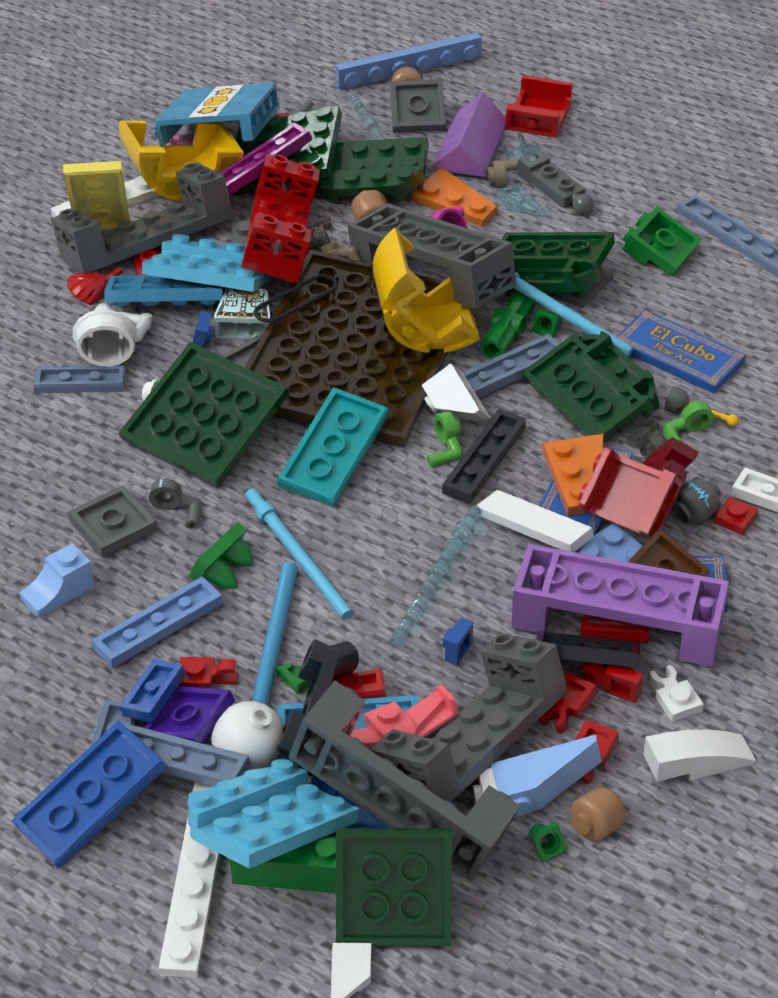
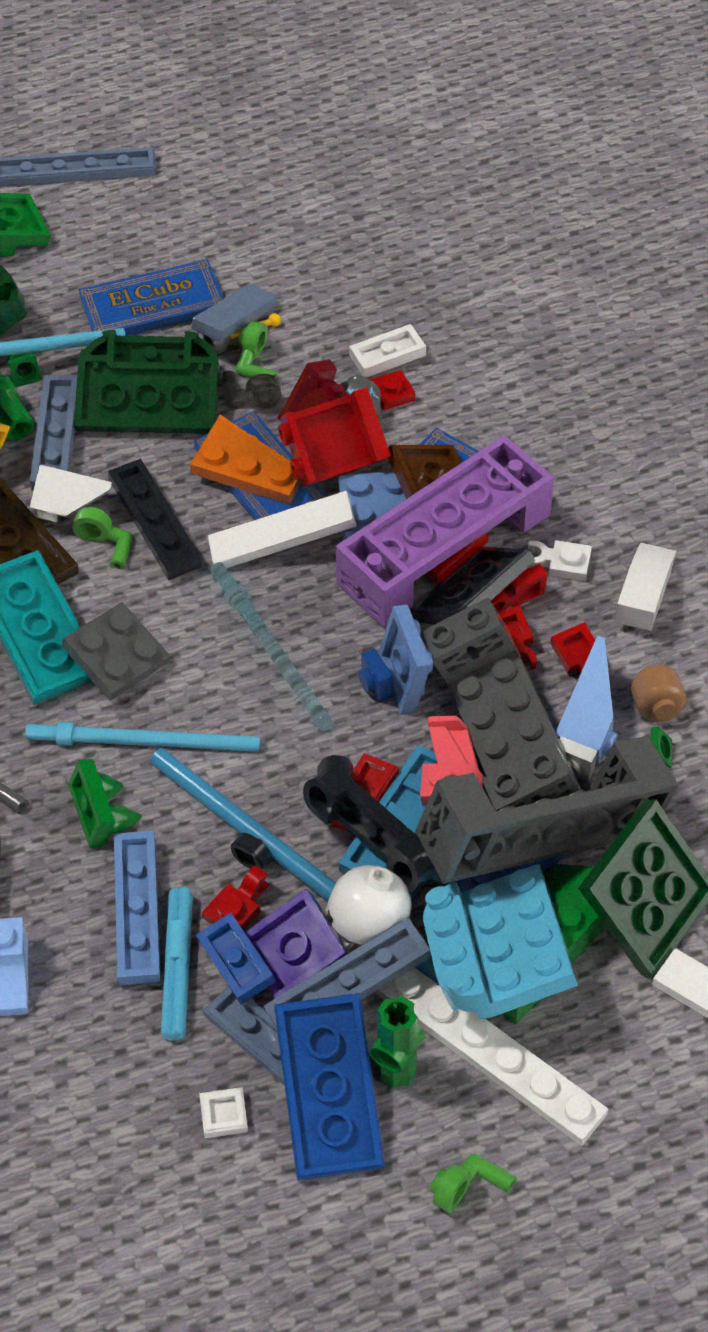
camera: 55 degrees left, 10 degrees up
green tile [277,663,310,695] -> none
none -> dark grey plate [62,602,170,701]
none -> medium azure axle [161,887,193,1041]
none -> sand blue tile [191,284,278,342]
none -> white tile [199,1087,248,1138]
none -> black tile [231,833,272,870]
none -> green piece [369,996,425,1089]
none -> medium blue plate [378,605,433,714]
none -> bright green plate [430,1154,517,1213]

